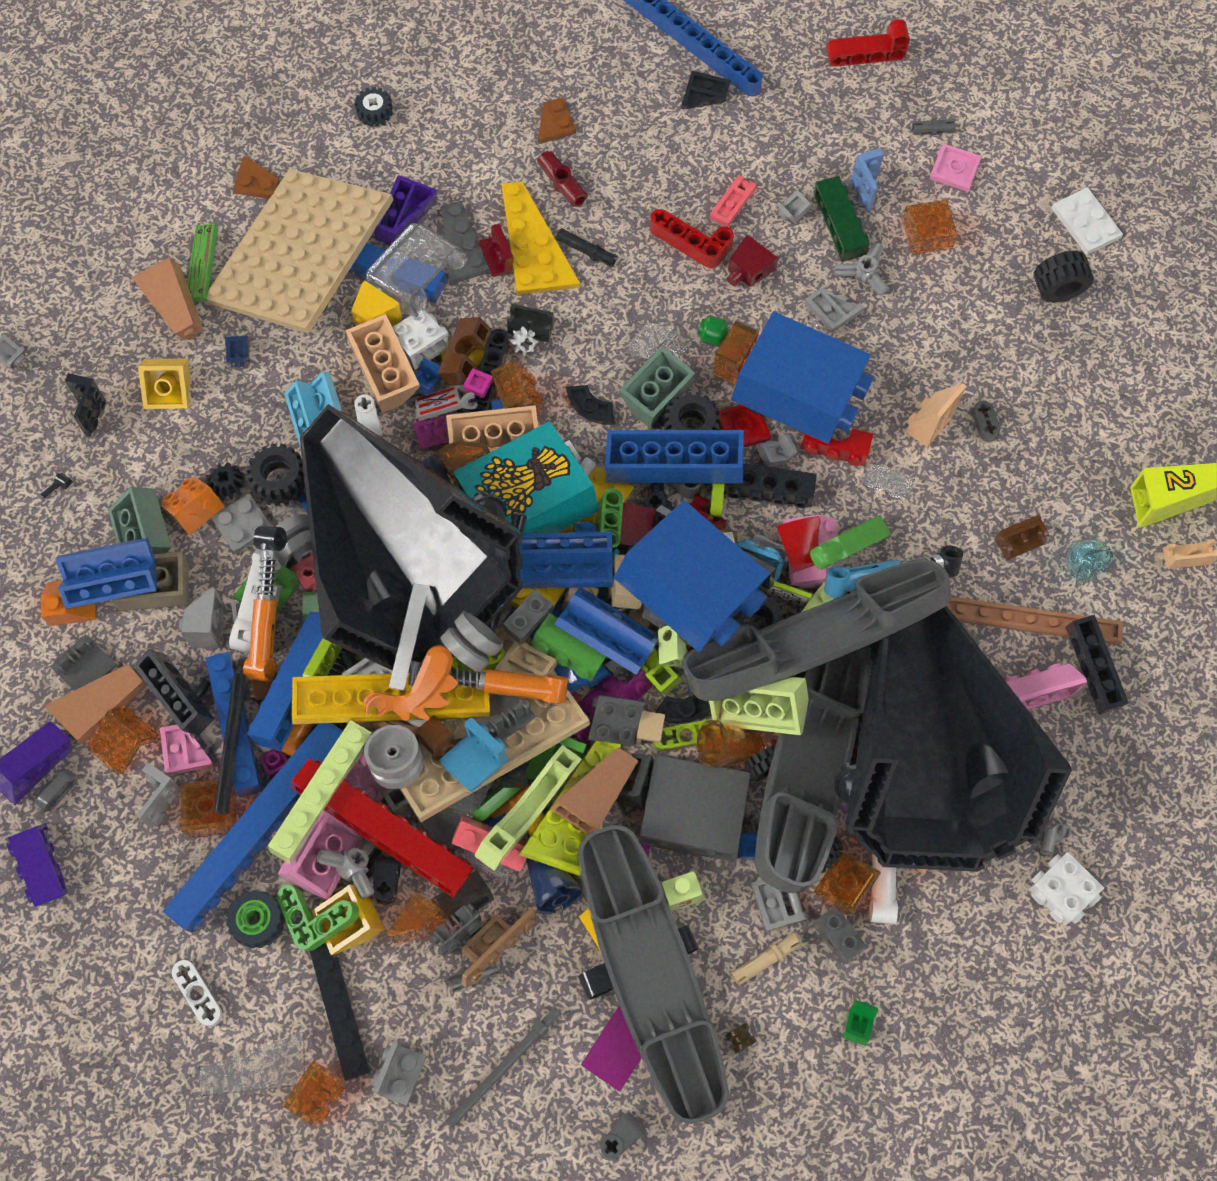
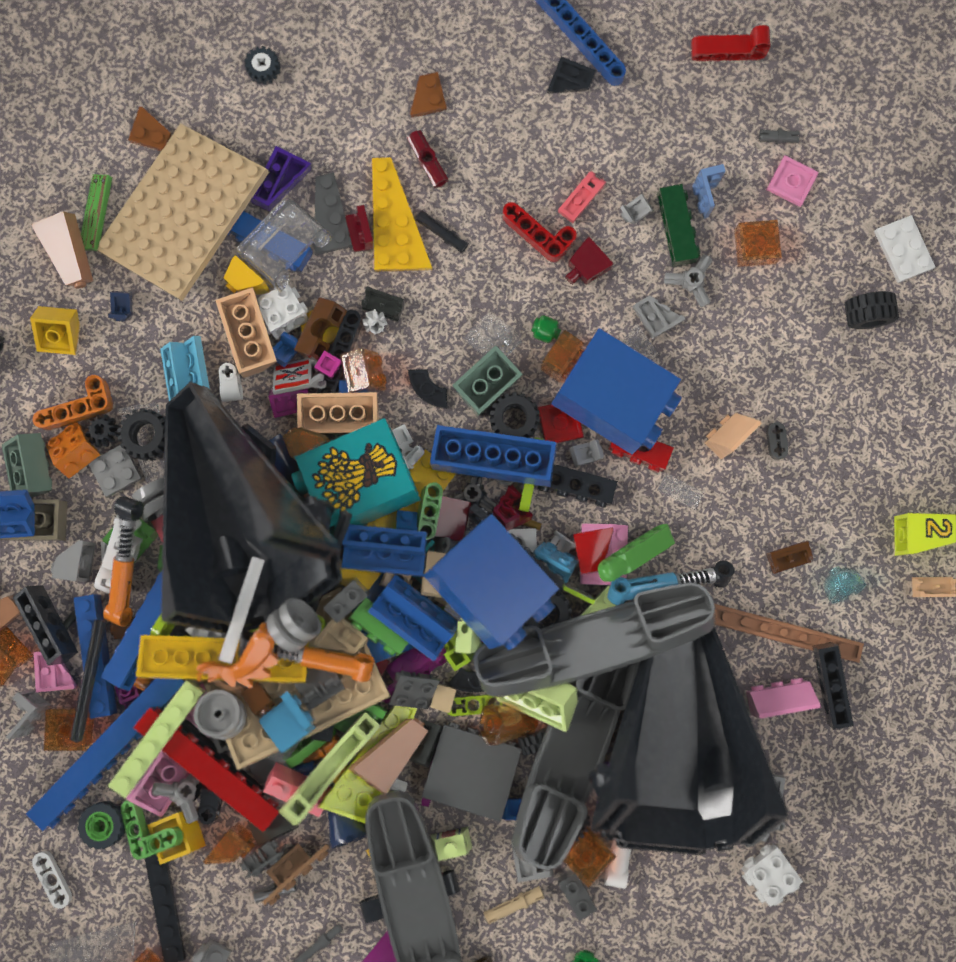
camera: 10 degrees right, 15 degrees up
none -> orange beam [32,375,113,431]

